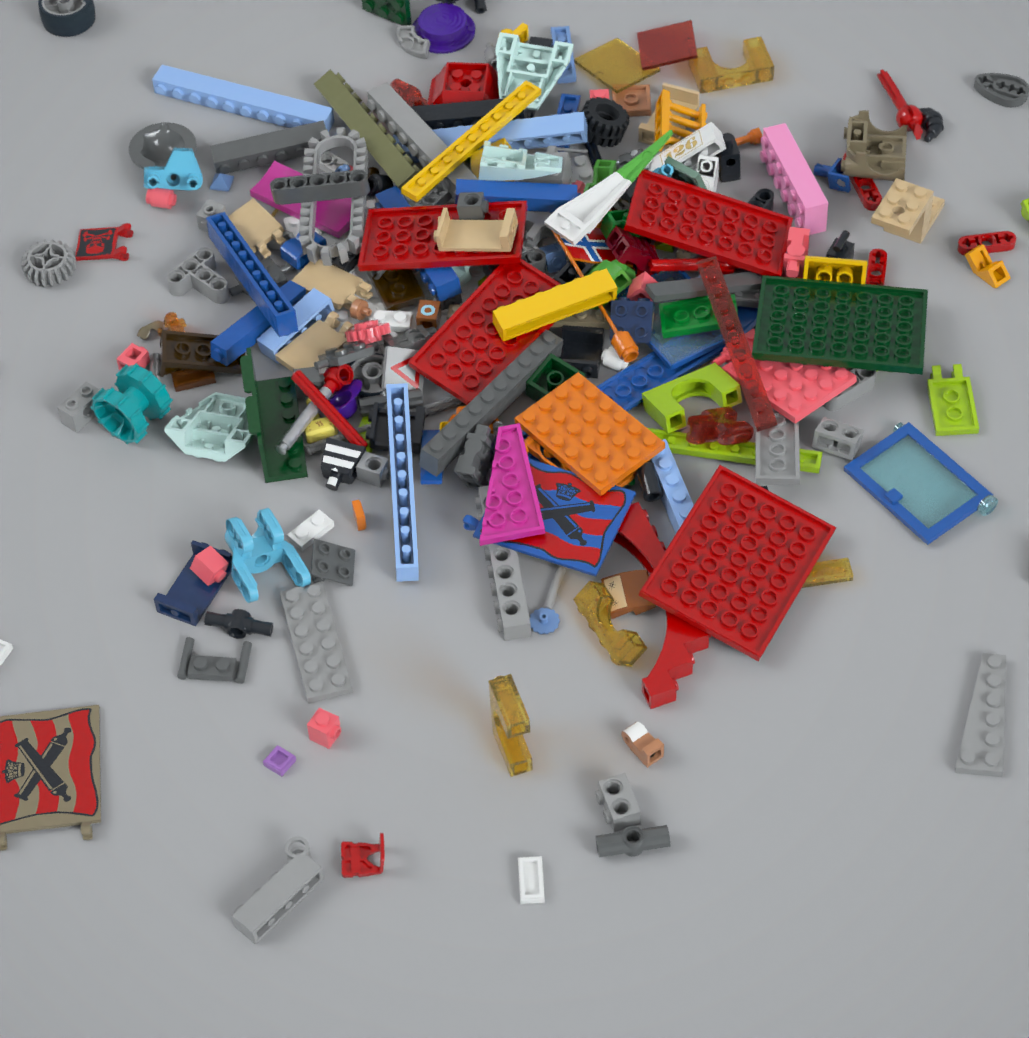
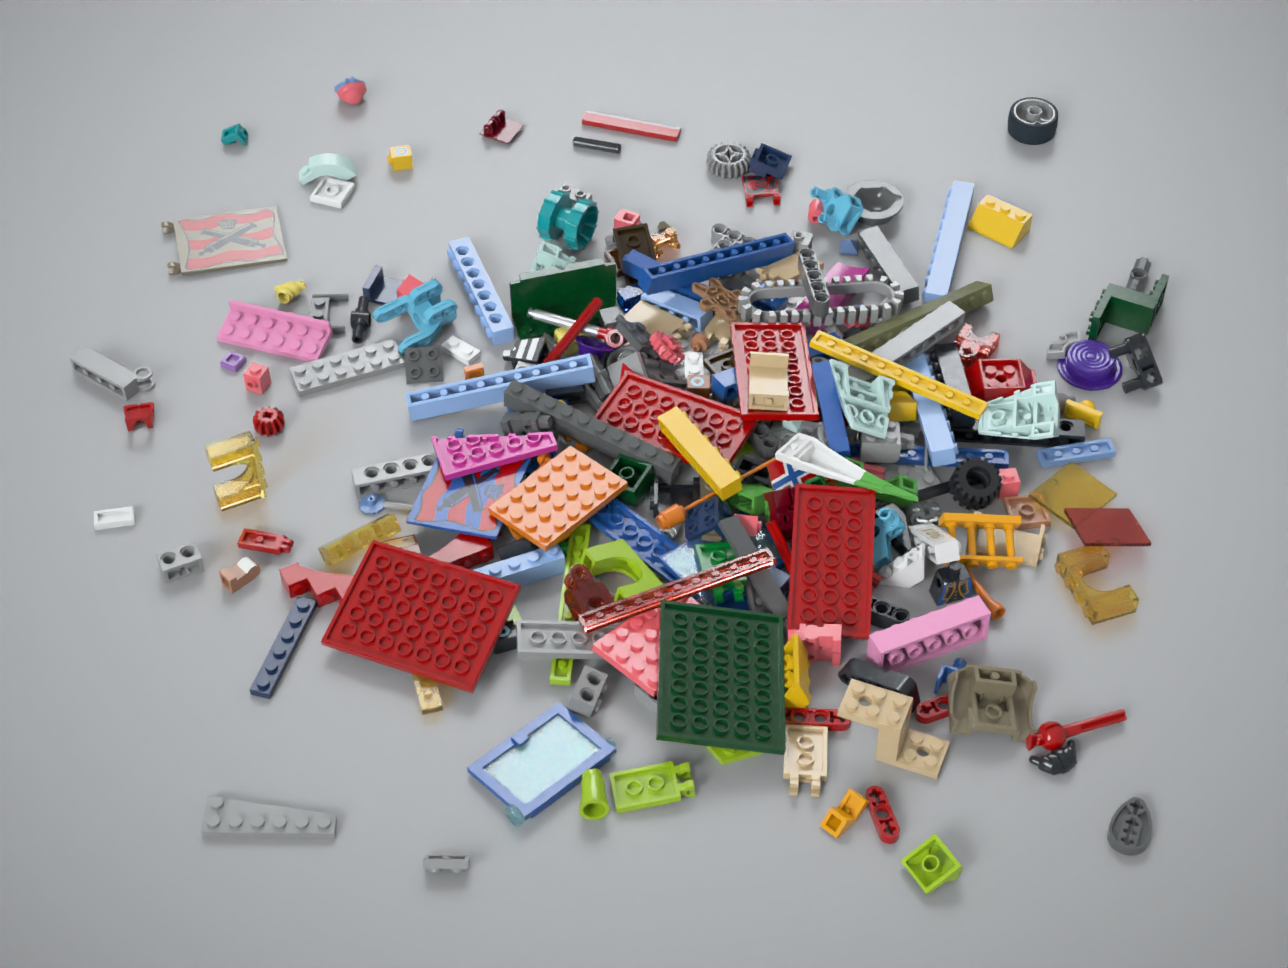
camera: 80 degrees right, 5 degrees down
dark grey brick [457,192,489,220] -> none
dark grey piece [596,825,671,857] -> none
sand green plate [664,156,707,190] -> none
black brick [826,230,855,259] -> none
none -> bright pink bracket [217,300,333,362]
none -> red hinge [237,528,294,555]
none -> plate [249,596,317,699]
none -> red gear [252,405,285,437]
none -> light yellow animal [274,280,307,304]
none -> light blue brick [447,237,514,345]
none -> lime plant [579,768,610,820]
none -> clear blue brick [617,283,644,313]
none -> medium nougat plate [692,277,741,324]
none -> dark blue plate [748,143,792,180]
none -> tan tile [783,724,828,797]
none -> black beam [838,658,921,714]
none -> yellow slope [968,195,1032,249]

